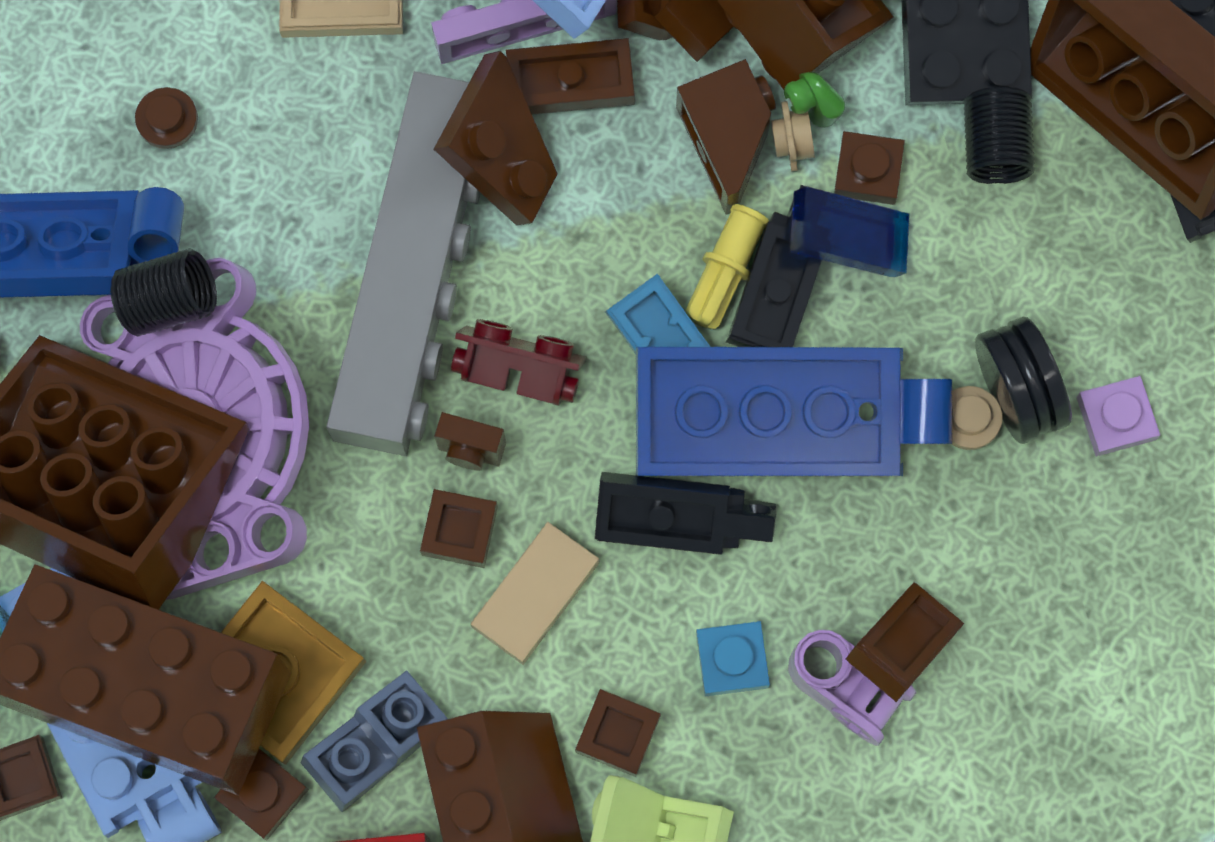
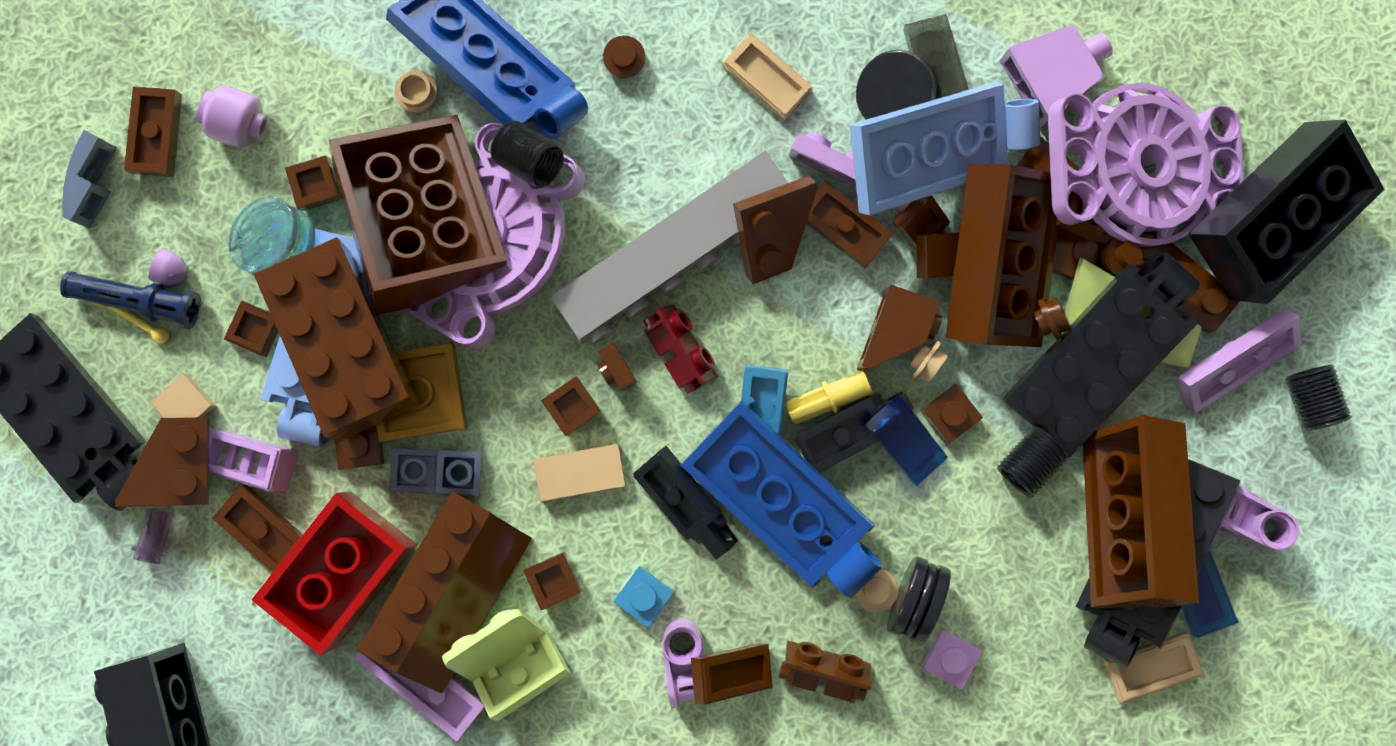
camera: 45 degrees right, 10 degrees up
bright green arm [784,72,845,128] -> none
none -> reddish brown hinge [778,640,872,703]

